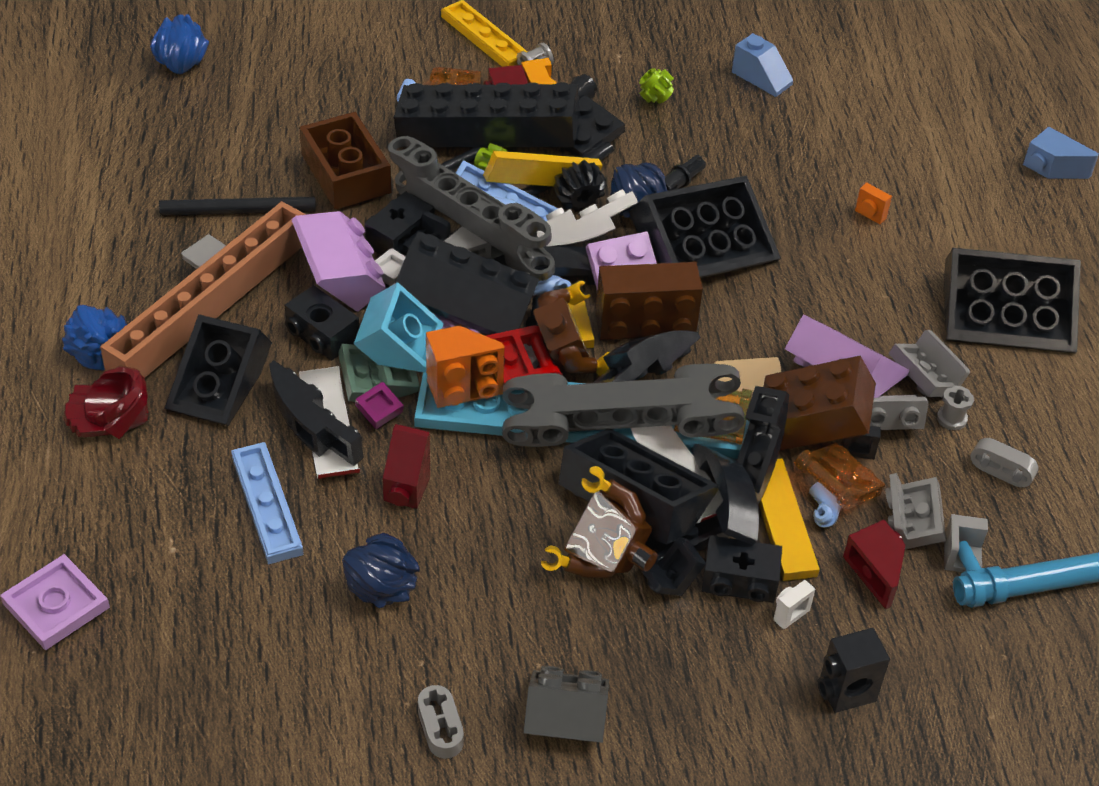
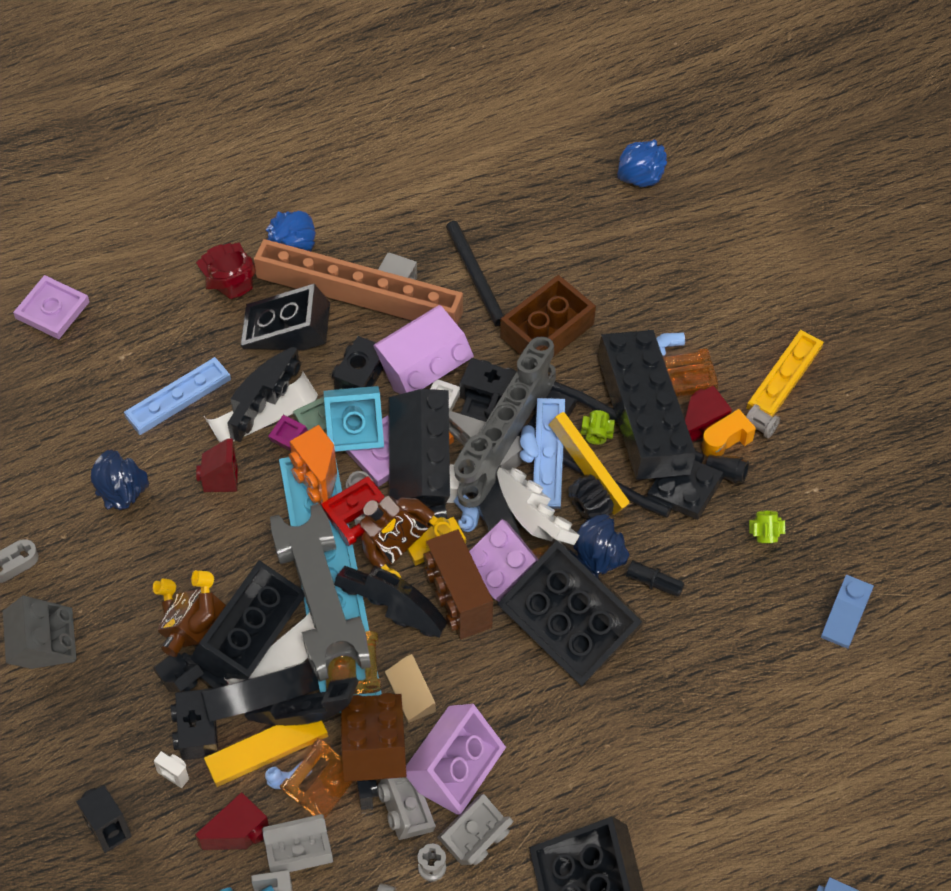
camera: 75 degrees right, 10 degrees up
orange plate [855,182,892,224] -> none

